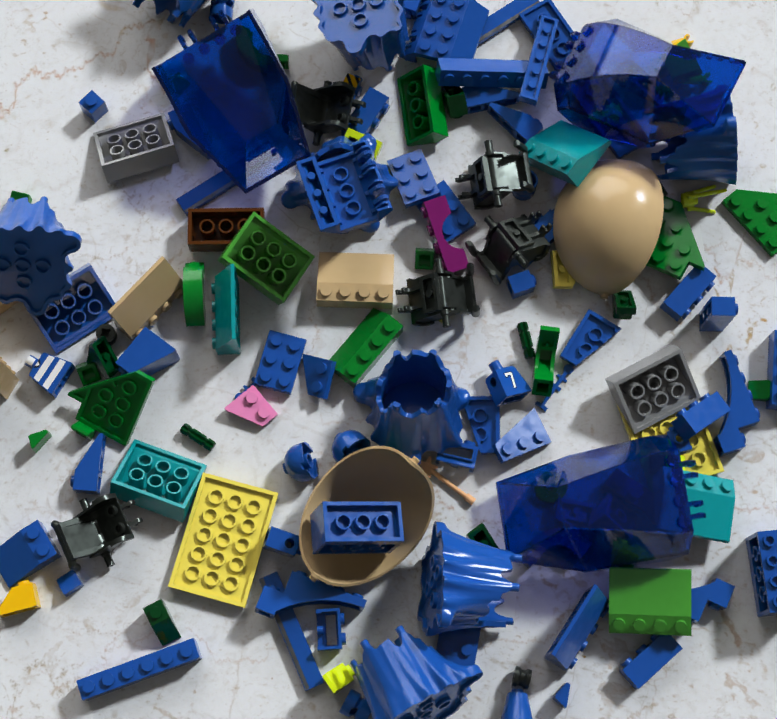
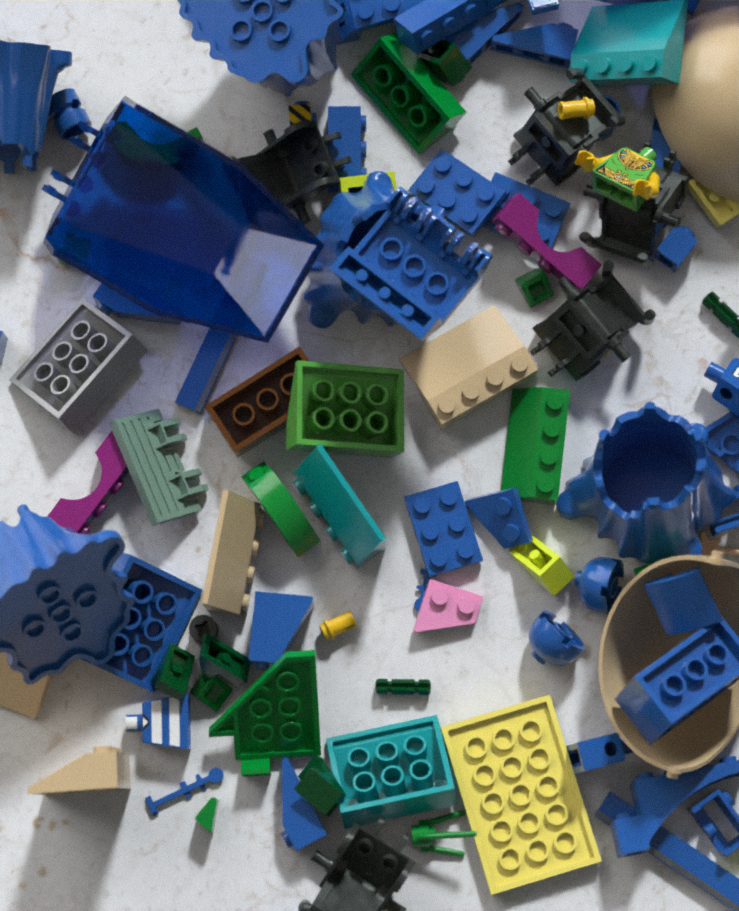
camera: 30 degrees left, 5 degrees up
none -> magenta arch [47,431,129,534]
none -> sand green hinge [109,409,209,526]
none -> blue piece [145,768,224,816]
none -> dark green slope [151,643,195,701]
none -> dark green slope [294,755,346,816]
none -> yellow pin [319,610,357,641]
none -> green plant [412,809,477,857]
none -> neon yellow slope [509,535,574,596]
none -> yellow pin [558,97,595,120]
none -> torso [574,147,660,212]
none -> blue slope [644,566,722,635]

